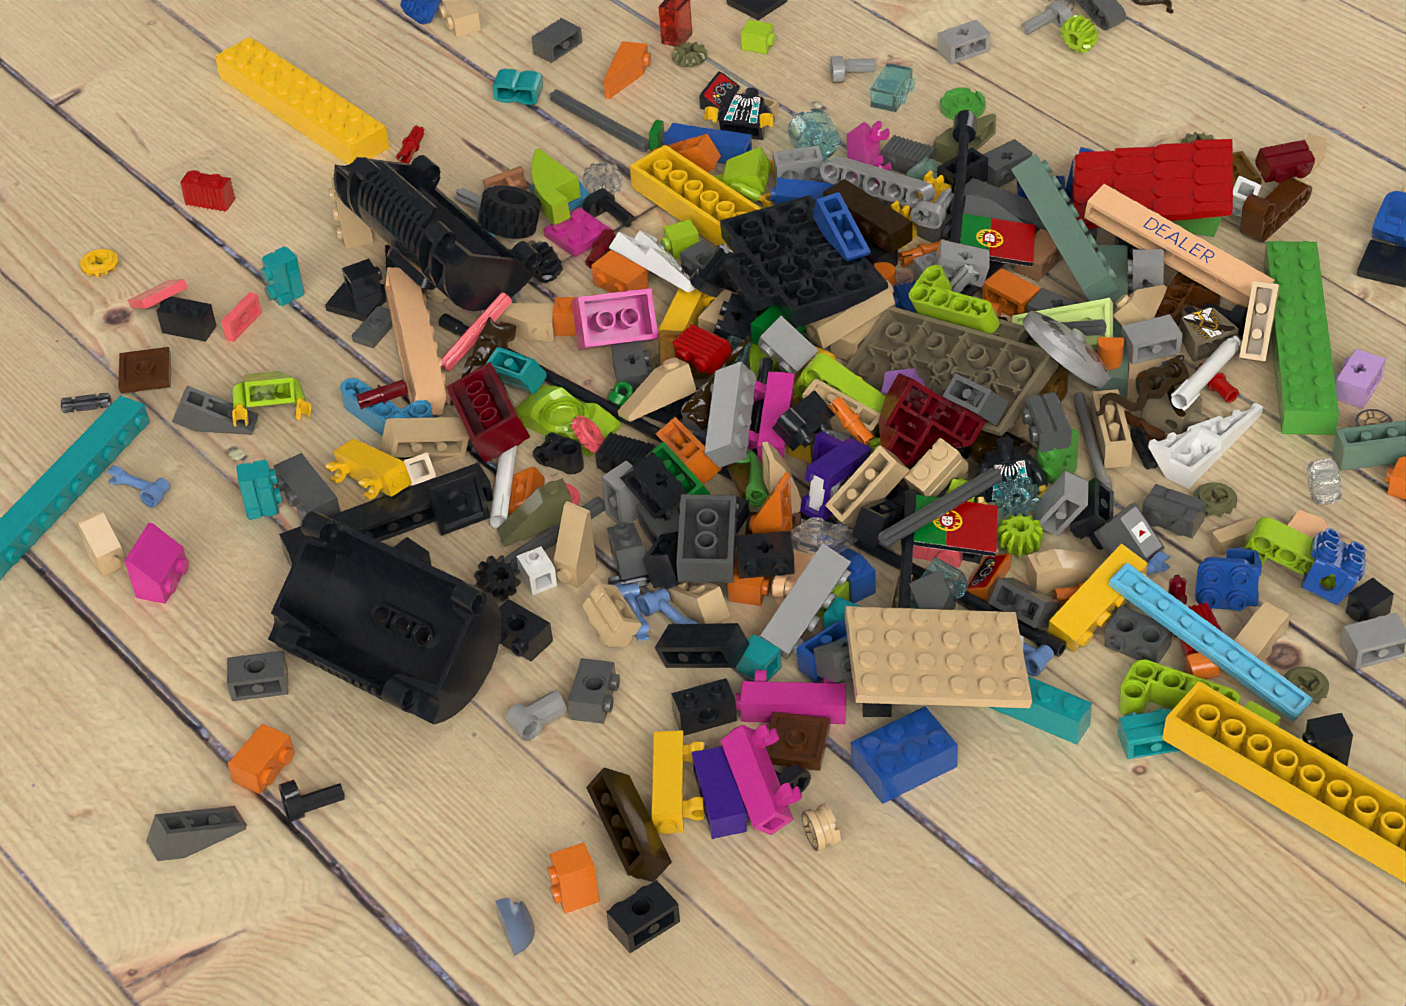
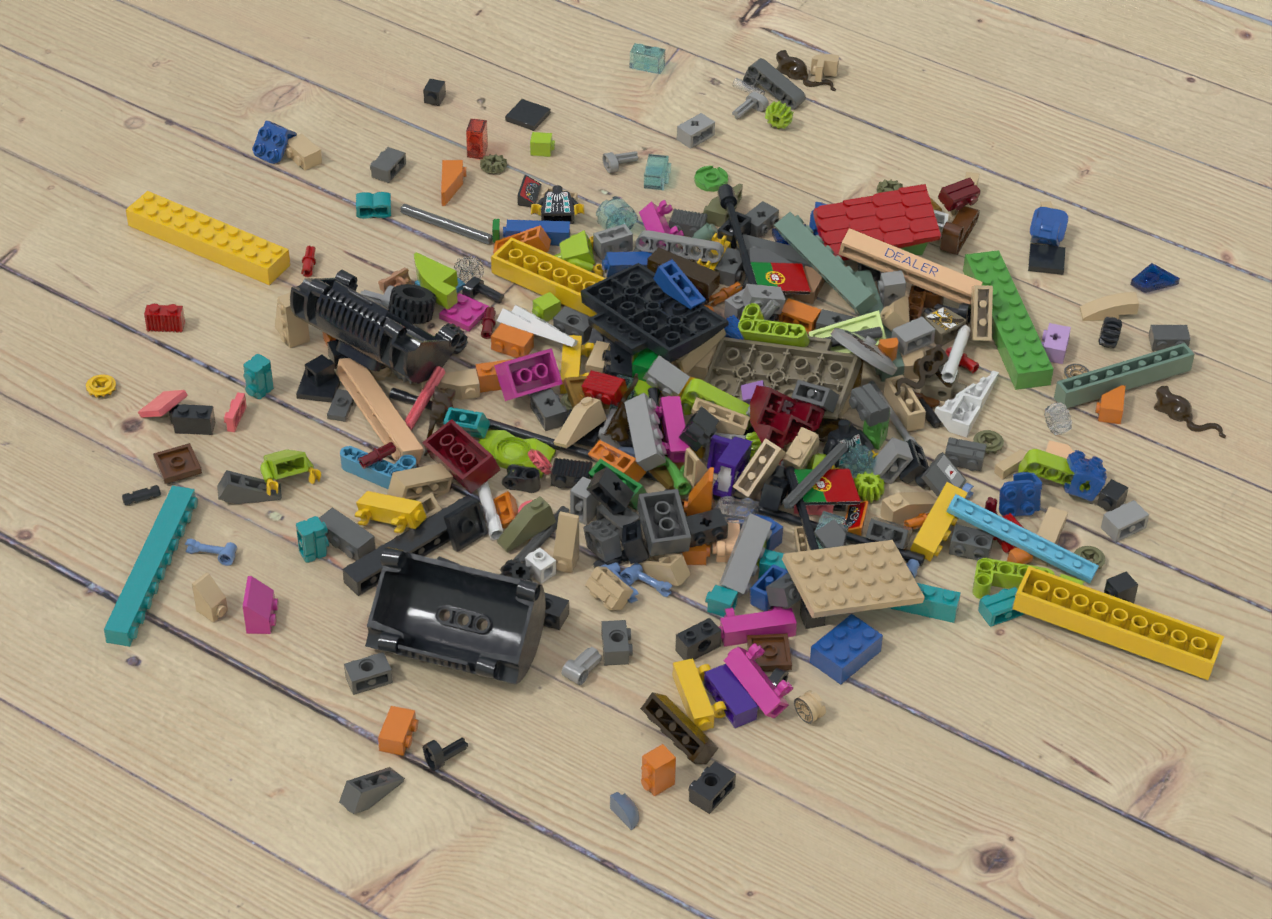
camera: 20 degrees left, 0 degrees up
green tile [607,381,634,406] -> none
black brick [654,623,749,668] -> none
black piece [690,244,732,297] -> none
orange pin [828,396,875,445] -> none
light grey piece [910,188,954,229] -> none

